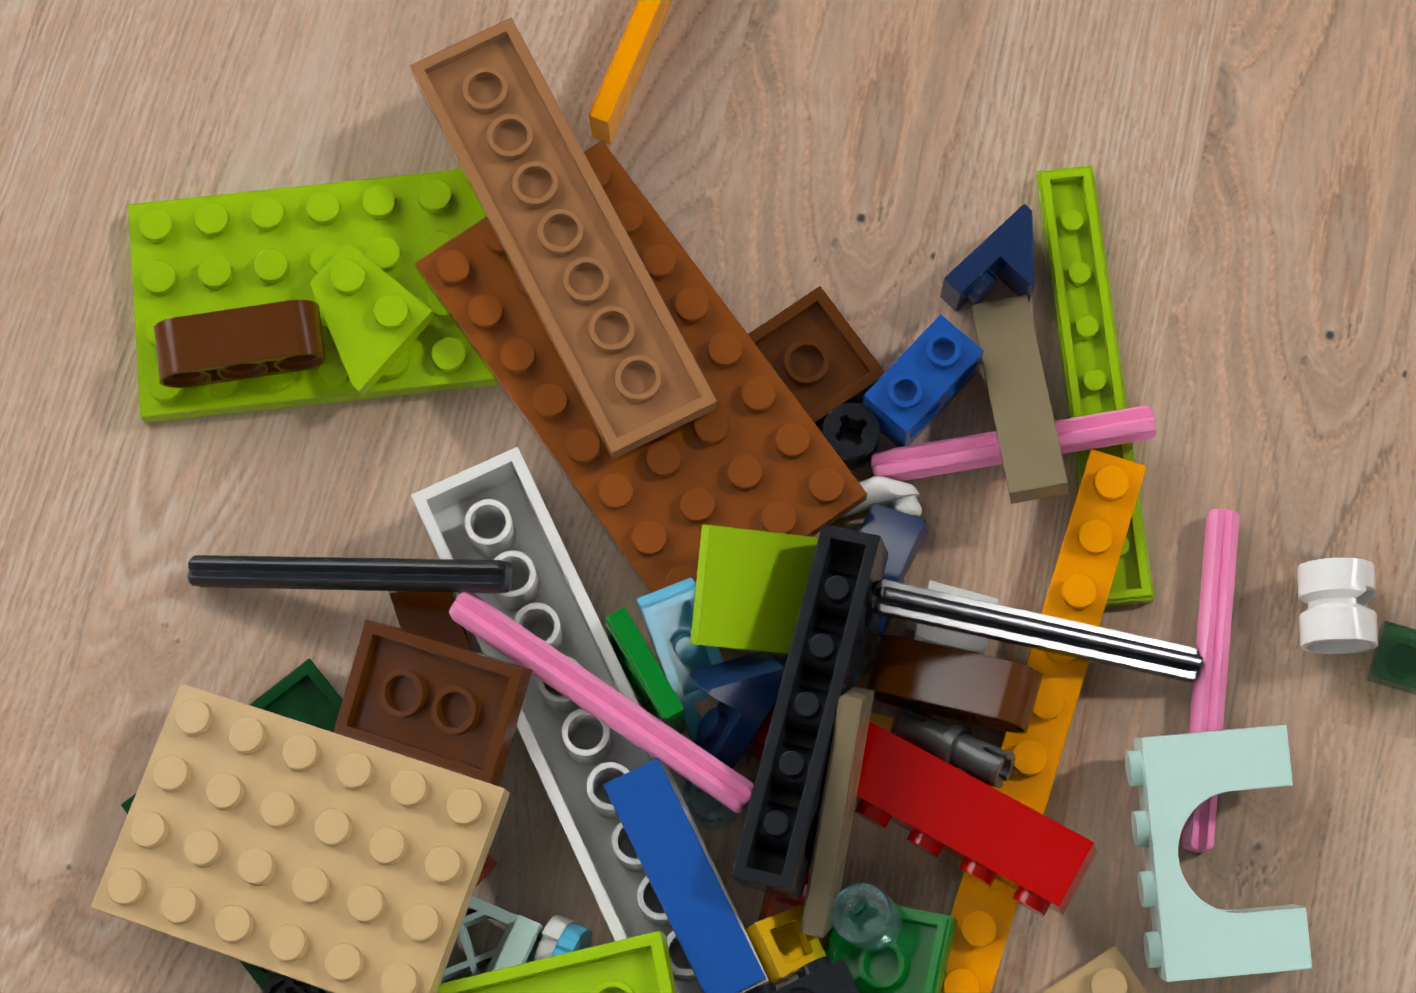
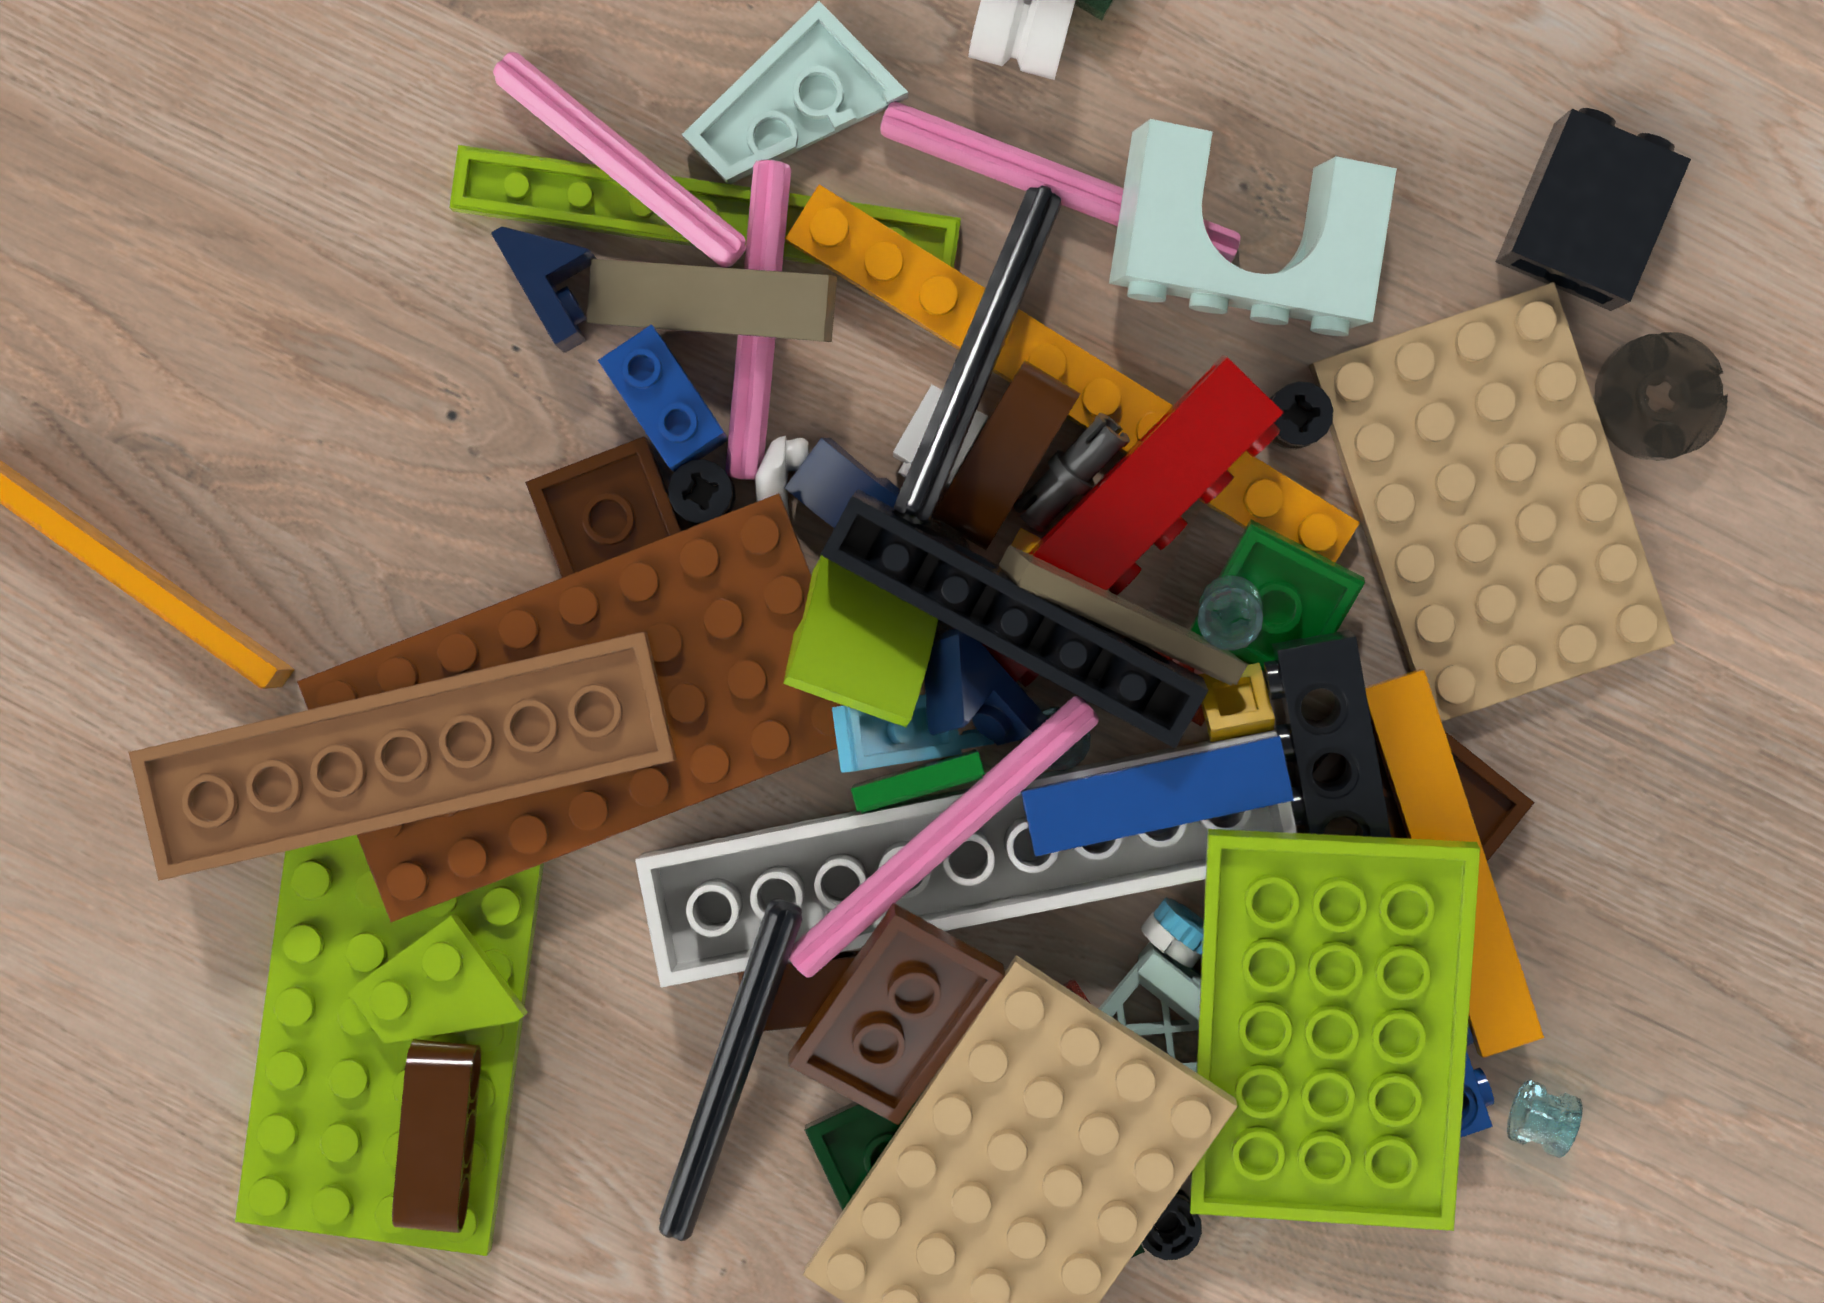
camera: 75 degrees left, 15 degrees up
none -> bright pink axle [493,52,746,268]
none -> light aqua wing [682,1,908,184]
none -> black wheel [1270,381,1334,450]

